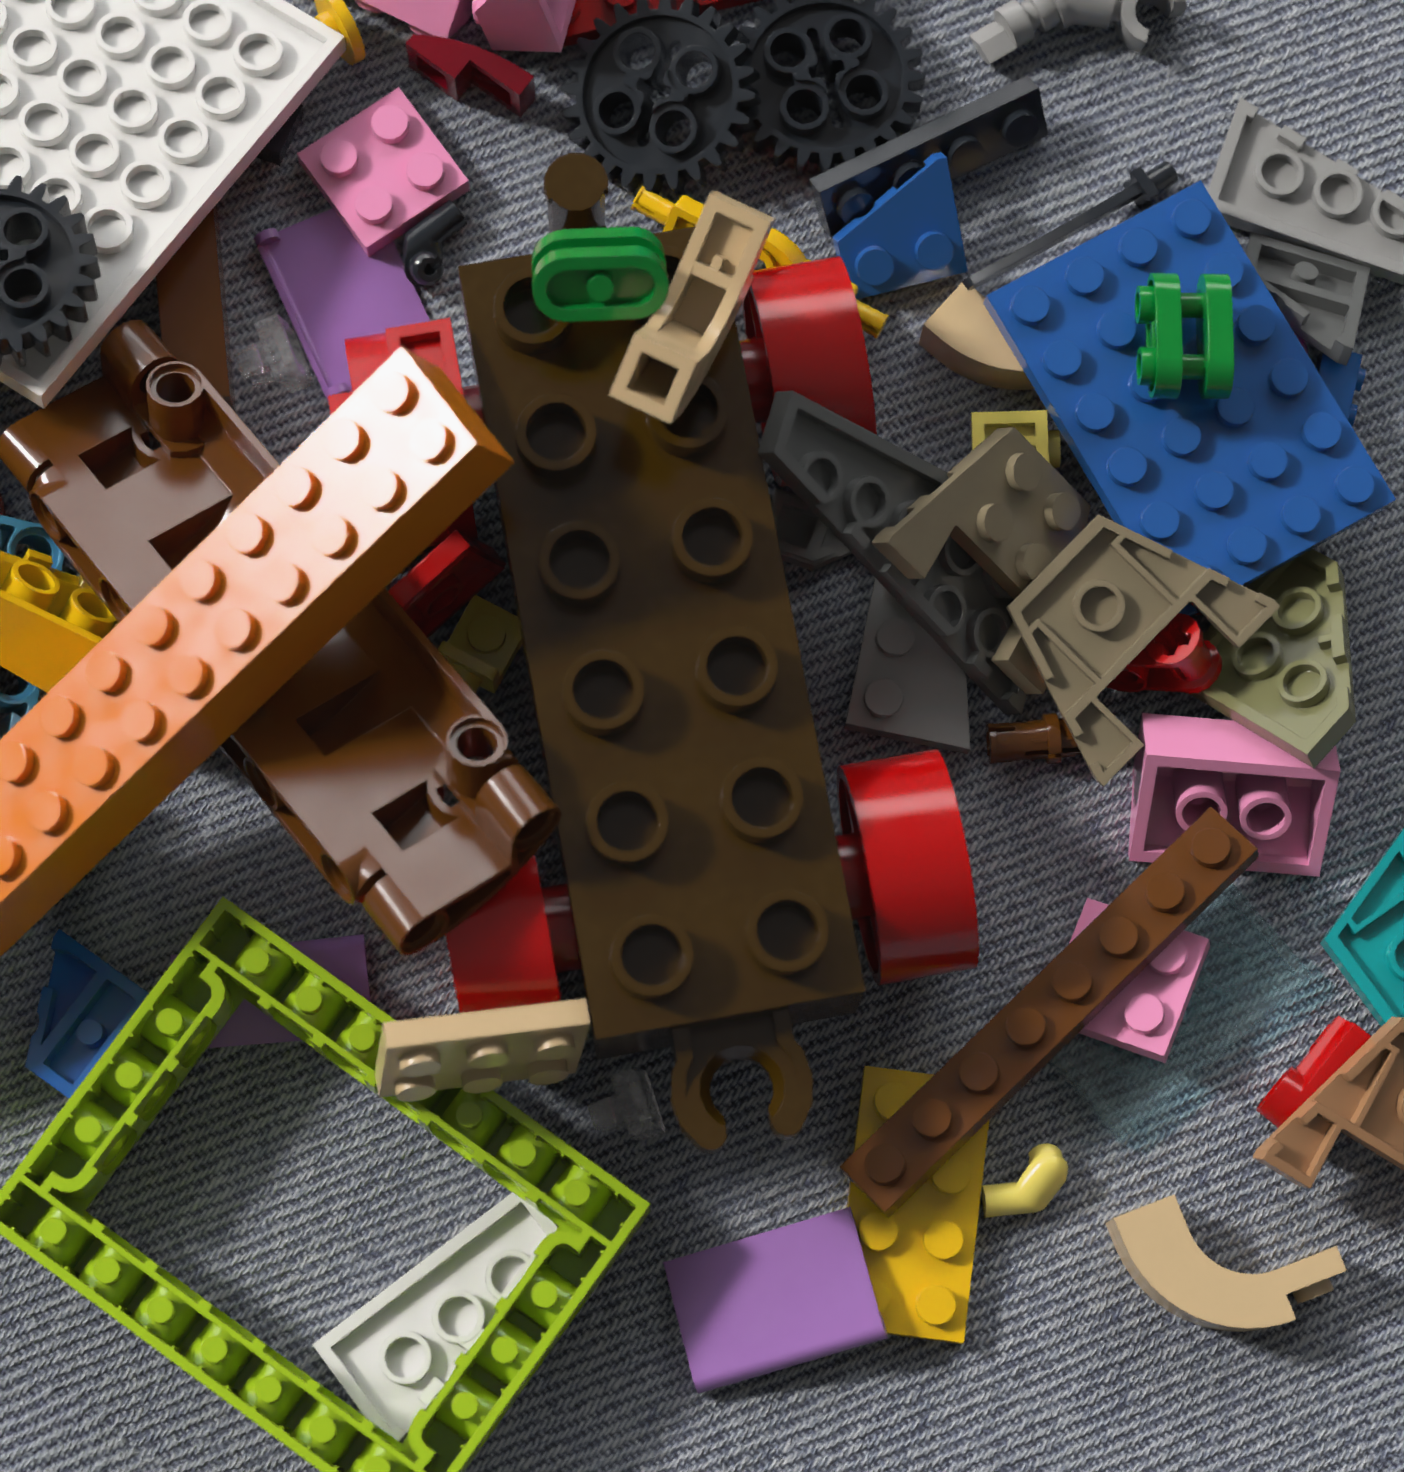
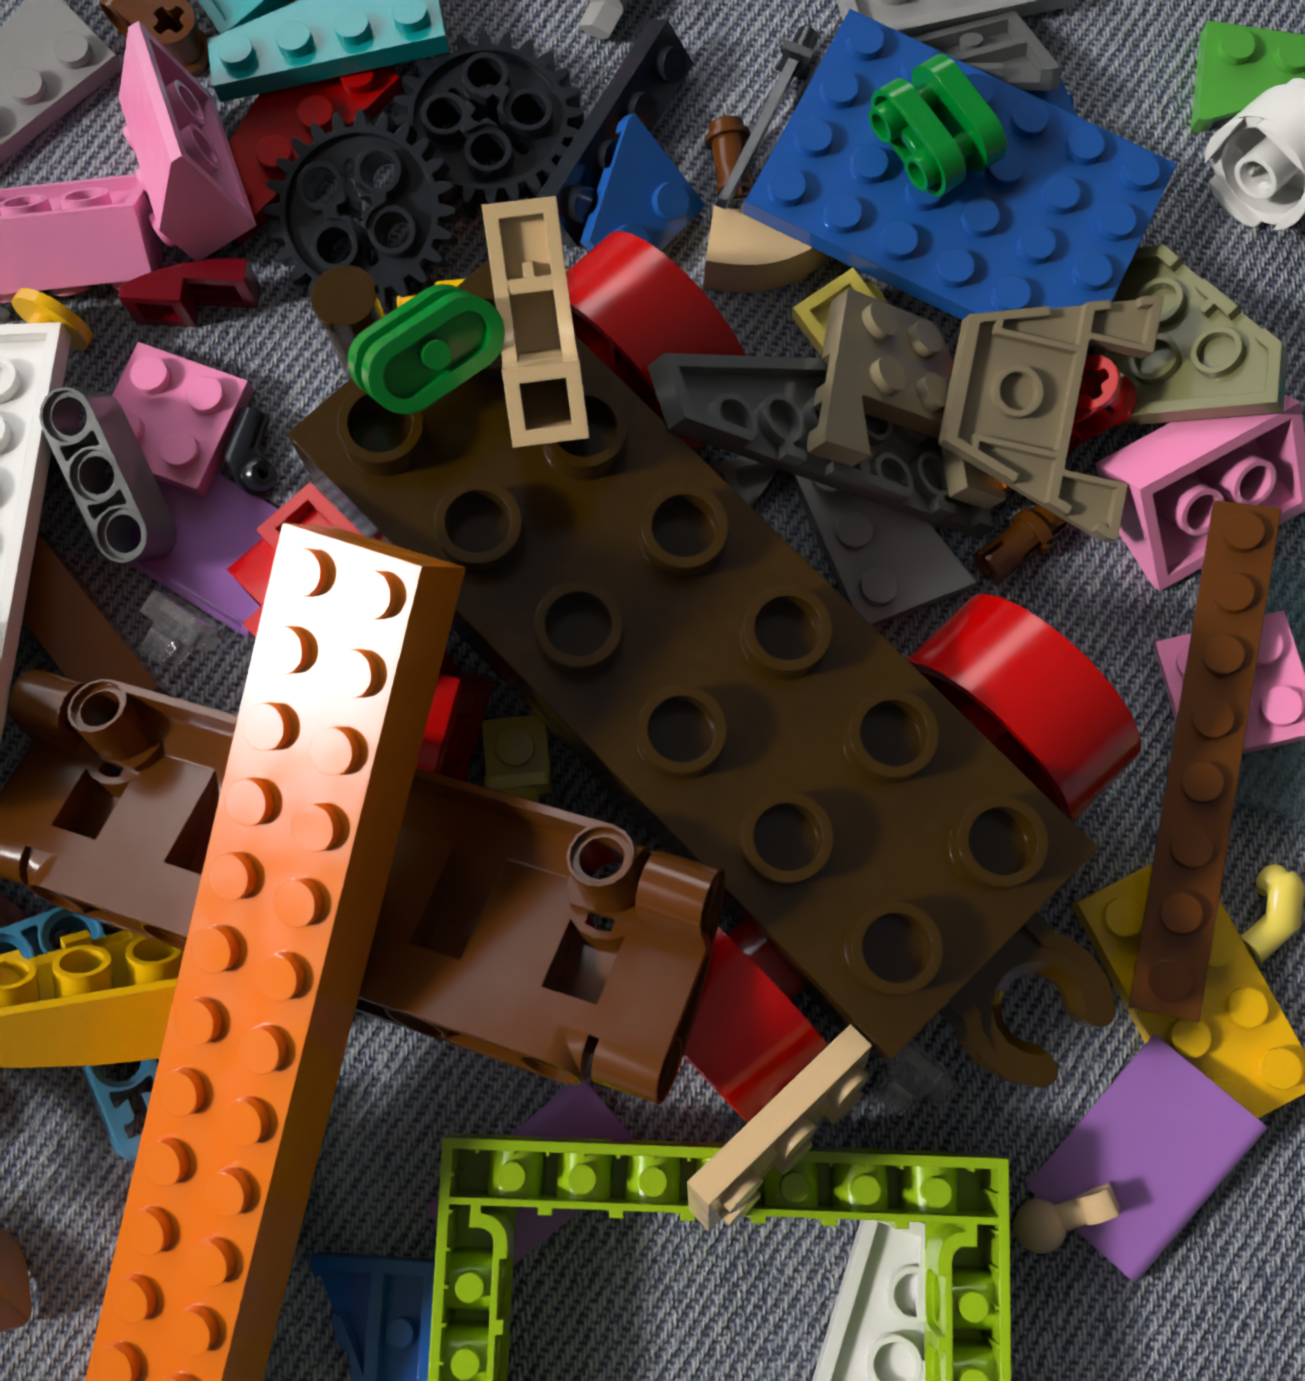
camera: 30 degrees left, 0 degrees up
none -> dark grey beam [39,387,177,563]
none -> reddish brown pin [705,116,754,199]
none -> tan arm [1012,1183,1121,1254]

